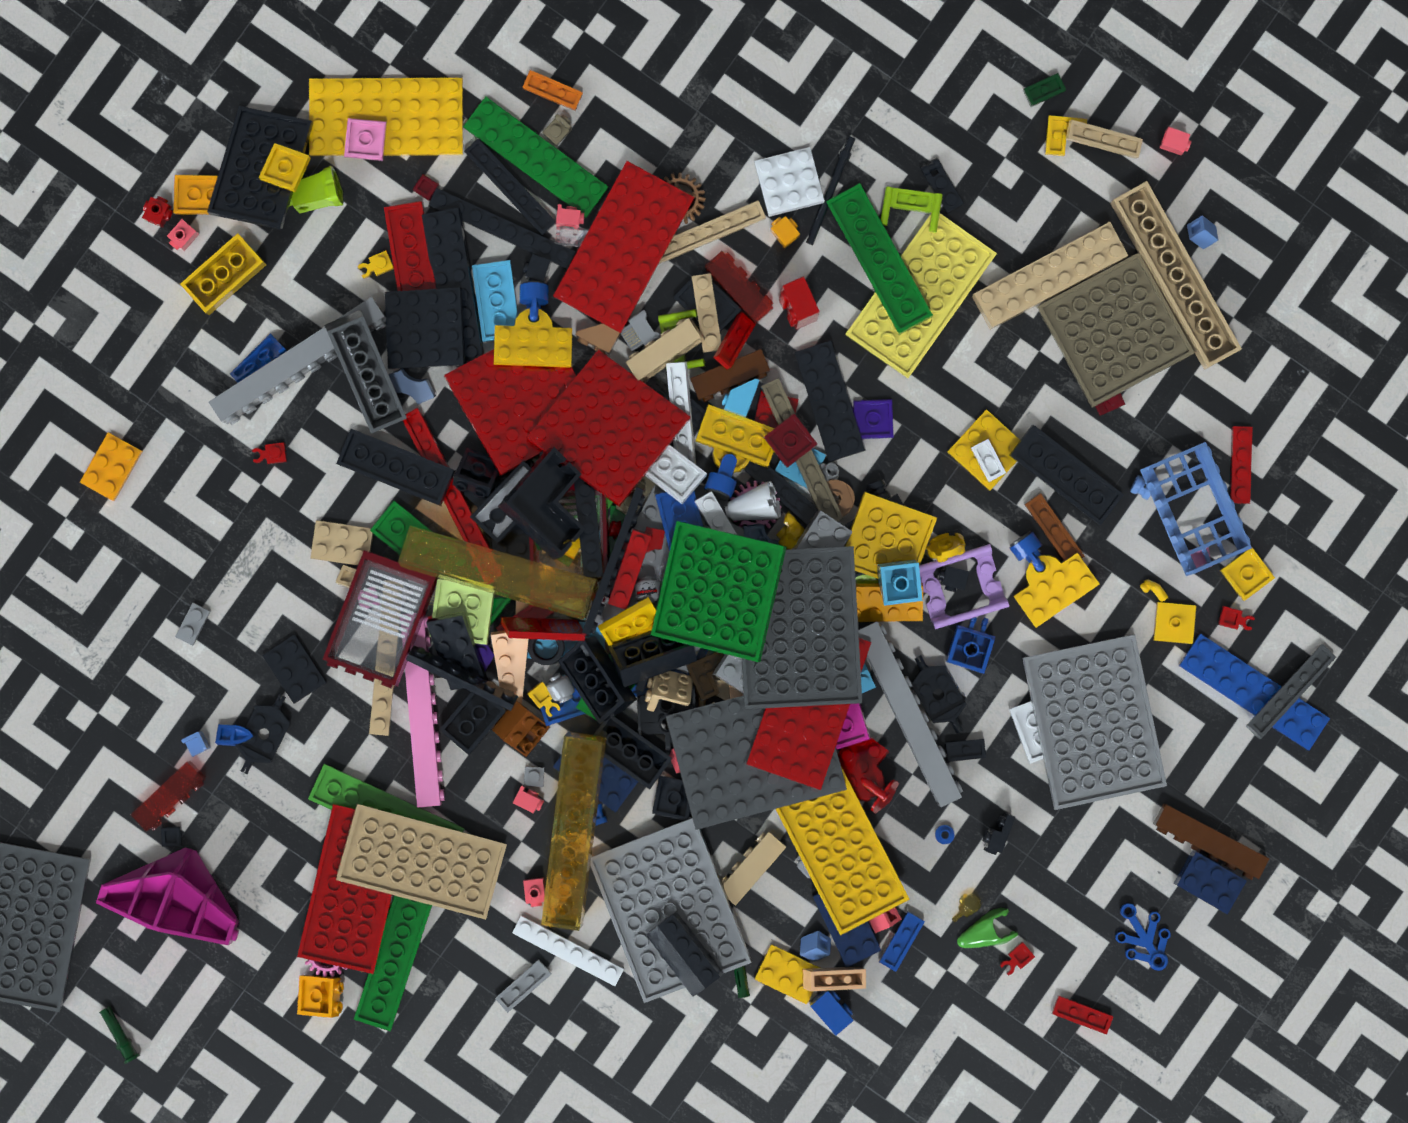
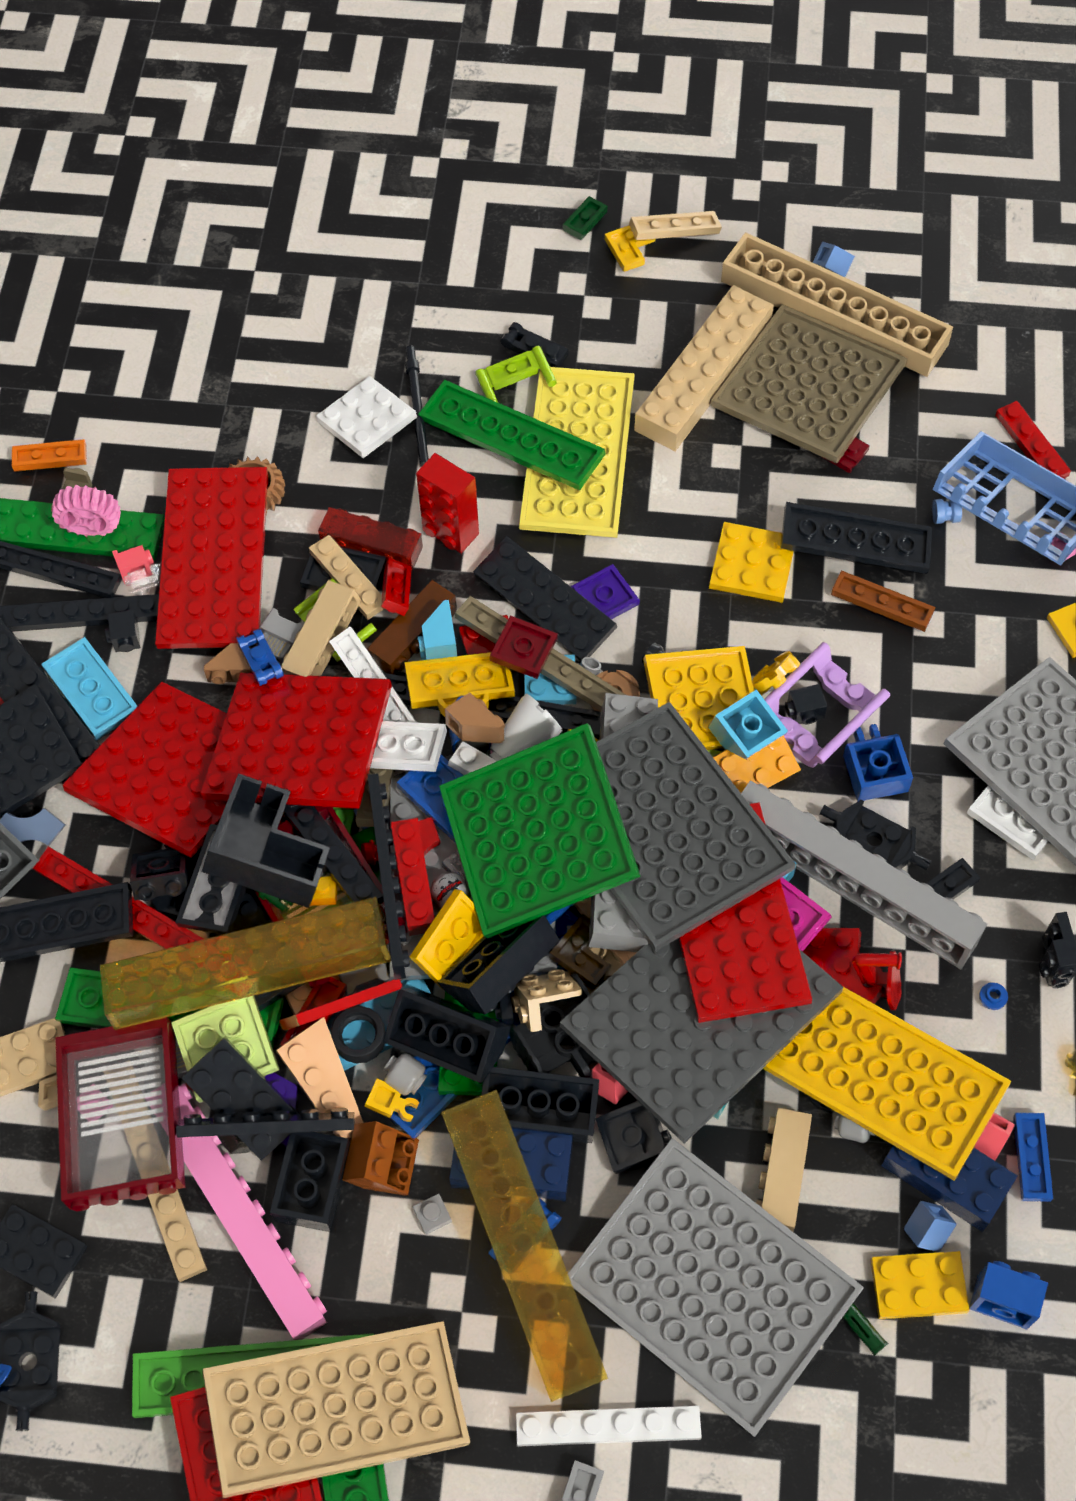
camera: 30 degrees left, 25 degrees down
yellow plate [494,281,572,367] -> none
coral brick [513,785,544,813] -> none
coral brick [523,877,546,907] -> none
black slope [646,911,723,997] -> none
tan plate [659,200,766,264] -> none
light orange brick [770,216,800,248] -> none
light nougat brick [803,966,866,991] -> none
white plate [971,439,1006,482] -> none
yellow plate [1009,531,1100,628] -> none
yellow arm [1140,579,1168,602] -> none
coral brick [1160,127,1191,155] -> none
none -> bright pink gear [51,485,121,537]
none -> blue plate [236,628,284,686]
none -> medium nougat slope [445,692,505,743]

